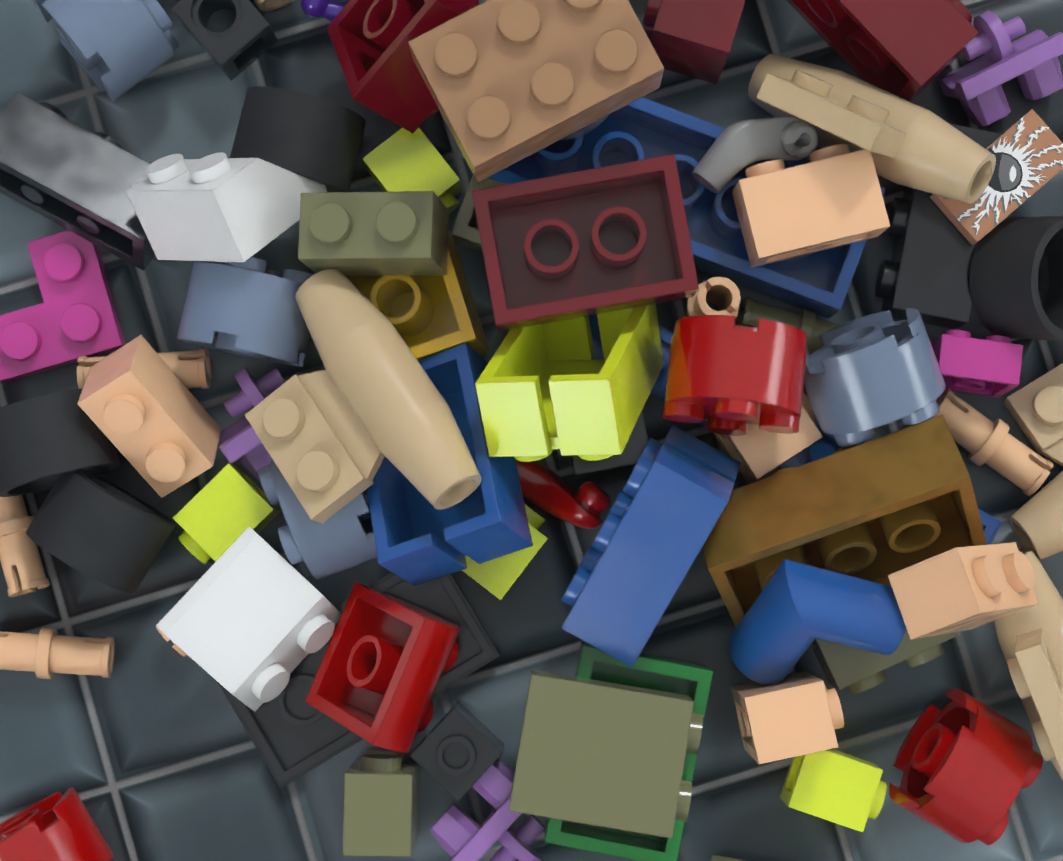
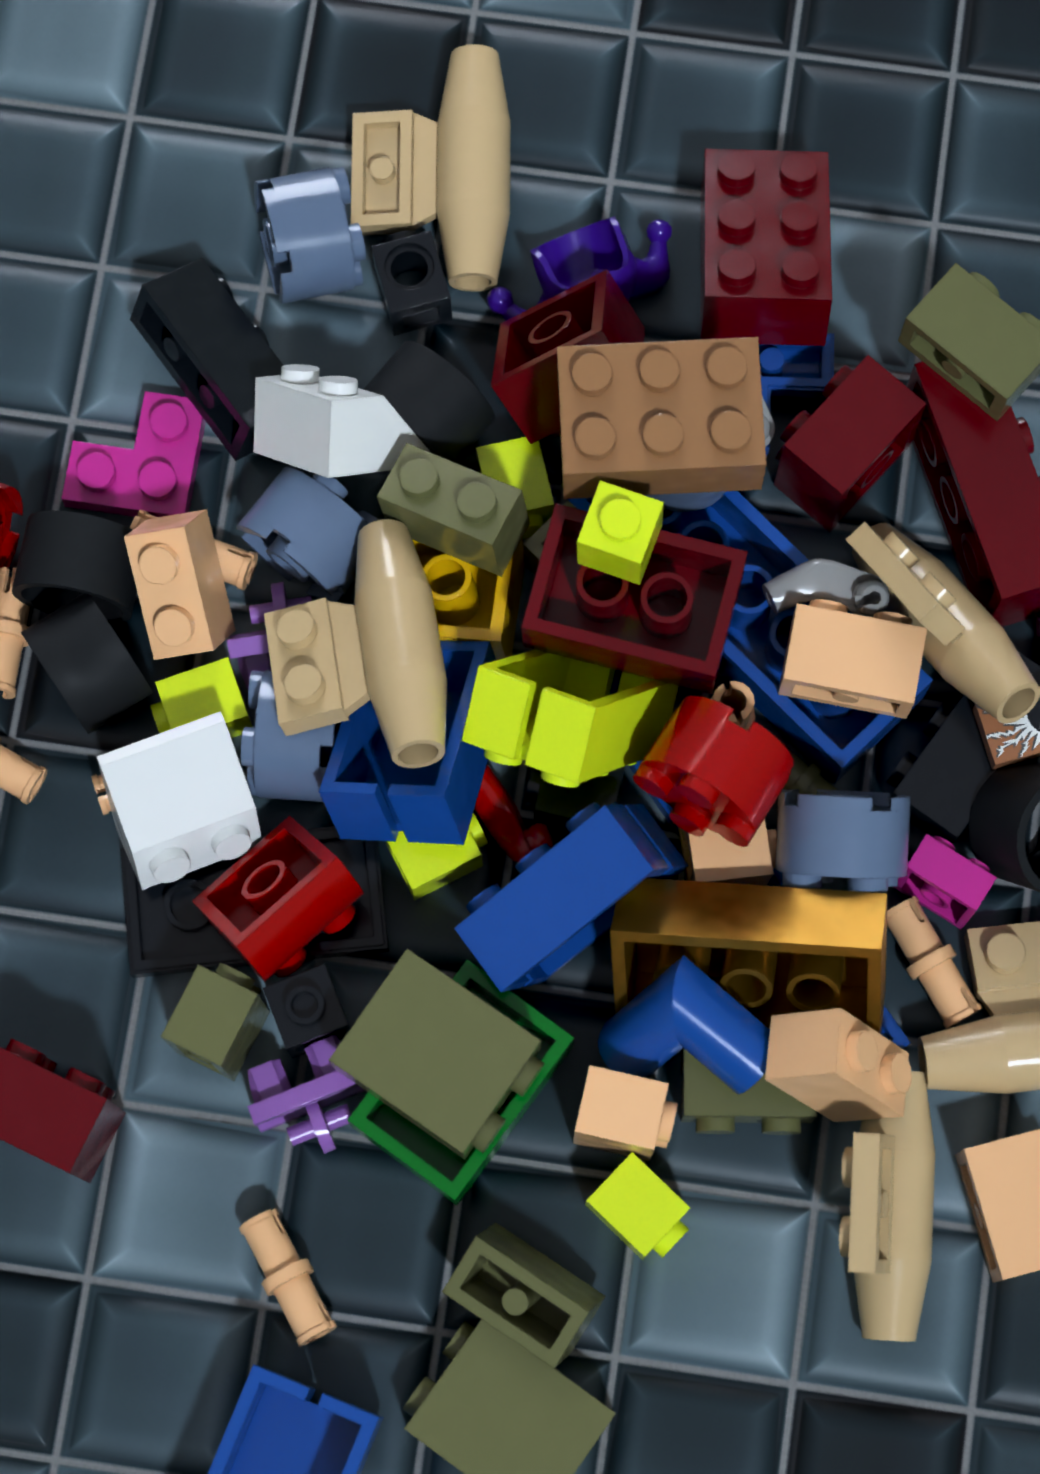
camera: 25 degrees right, 10 degrees down
red brick [889,689,1043,845] -> none
none -> neon yellow brick [577,480,664,585]

